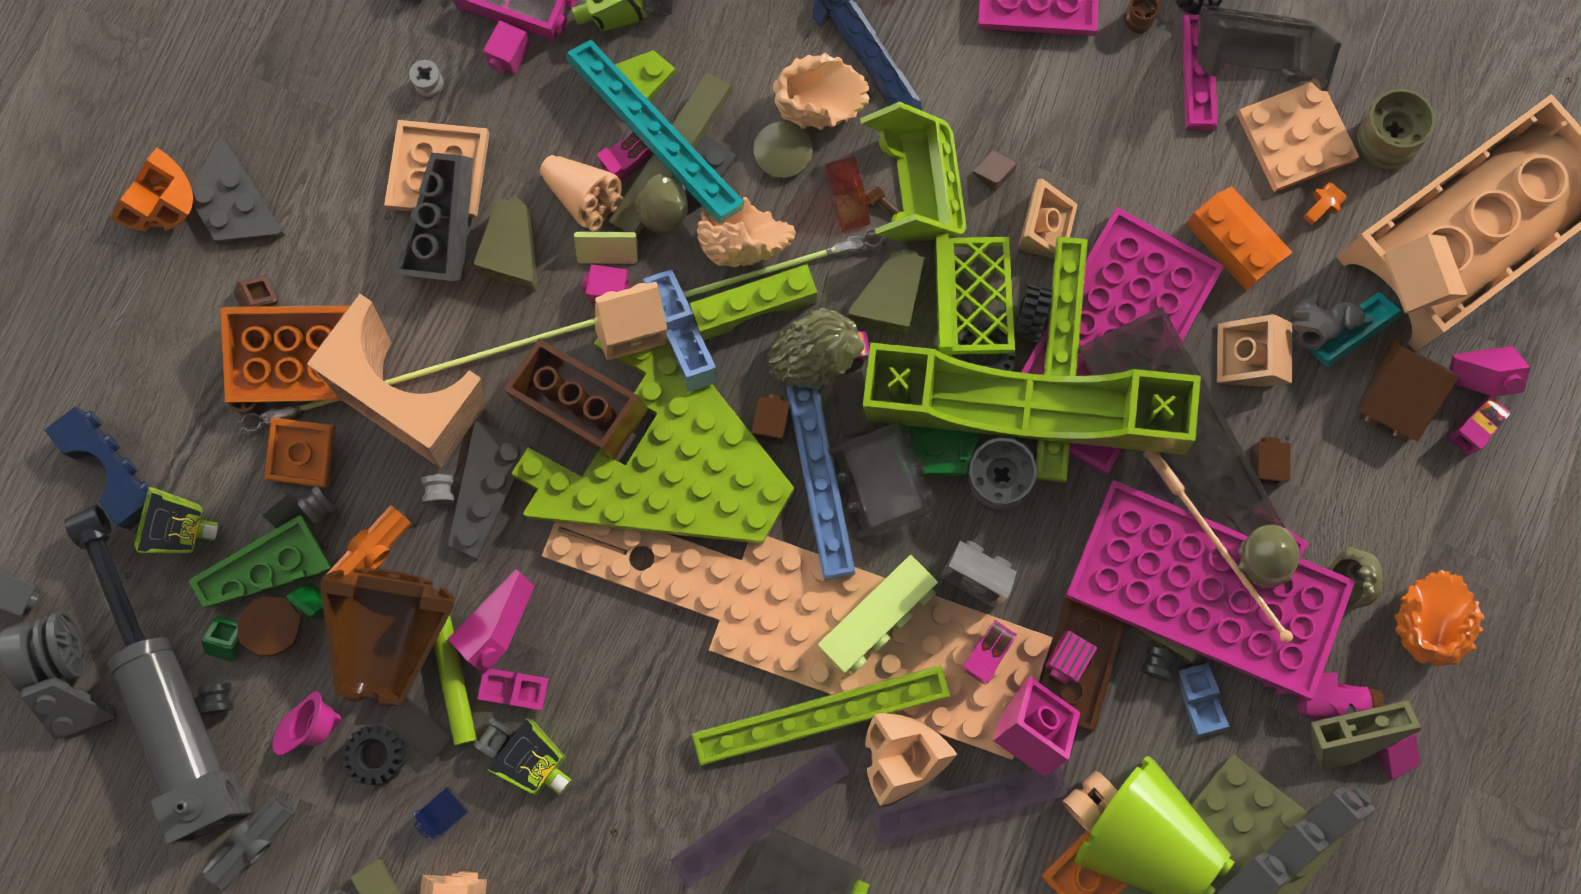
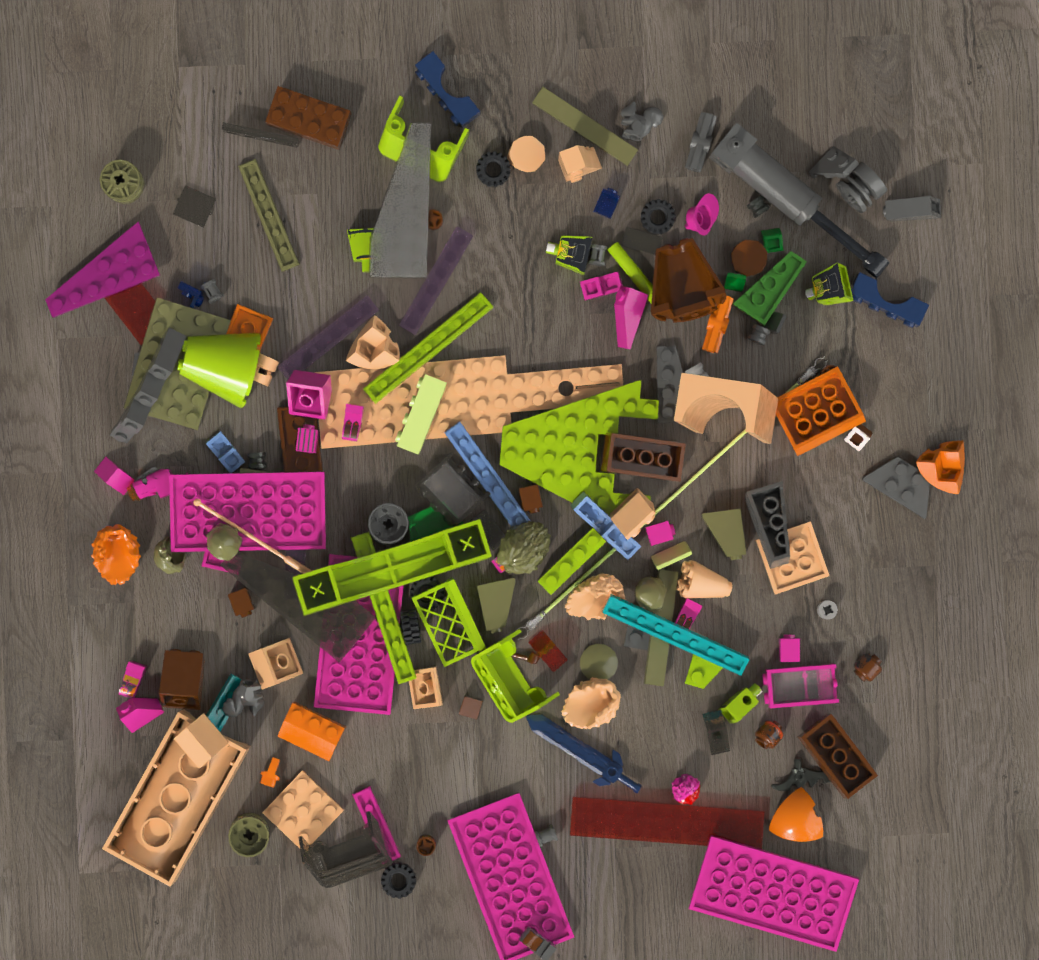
camera: 150 degrees right, 10 degrees up
orange tile [264,418,336,488] -> none
light grey slope [939,540,1017,608] -> none
olive slope [1311,700,1421,770] -> none

